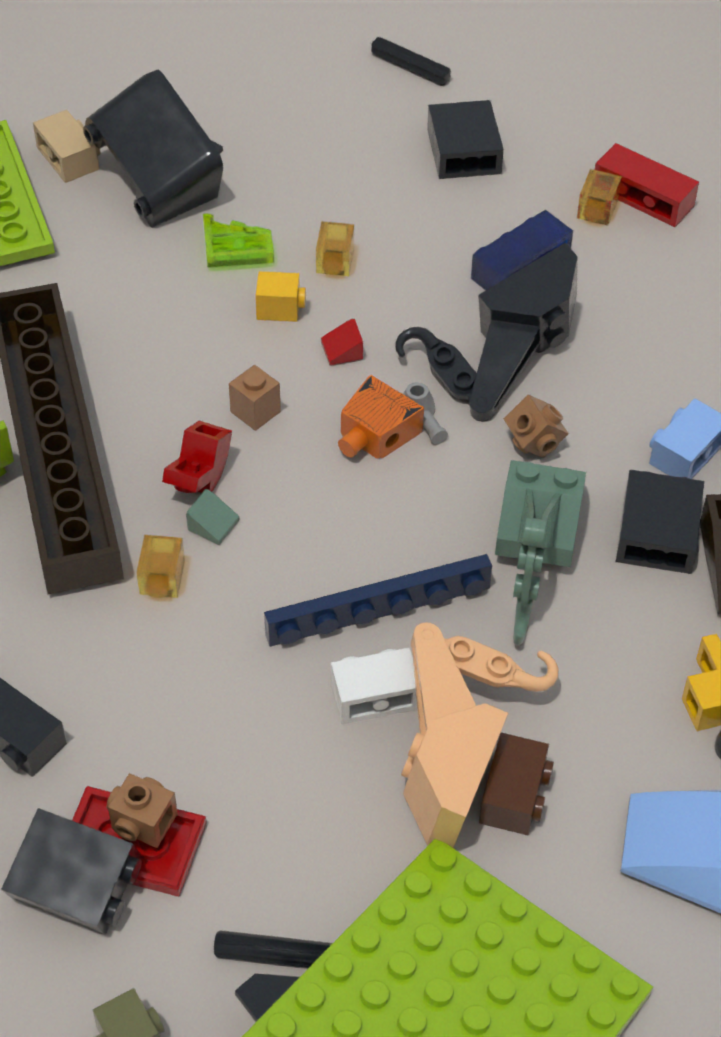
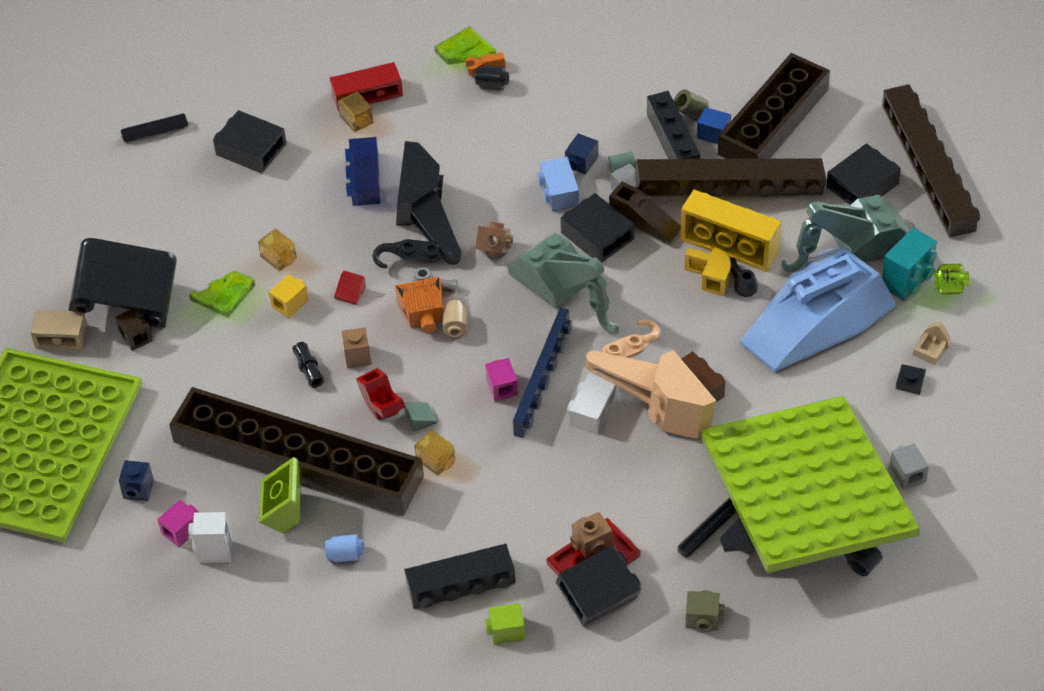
camera: 50 degrees left, 0 degrees up
none -> dark brown brick [115,310,153,351]
none -> black pin [292,342,324,388]
none -> tan brick [443,300,467,337]
none -> dark pink brick [485,358,518,402]

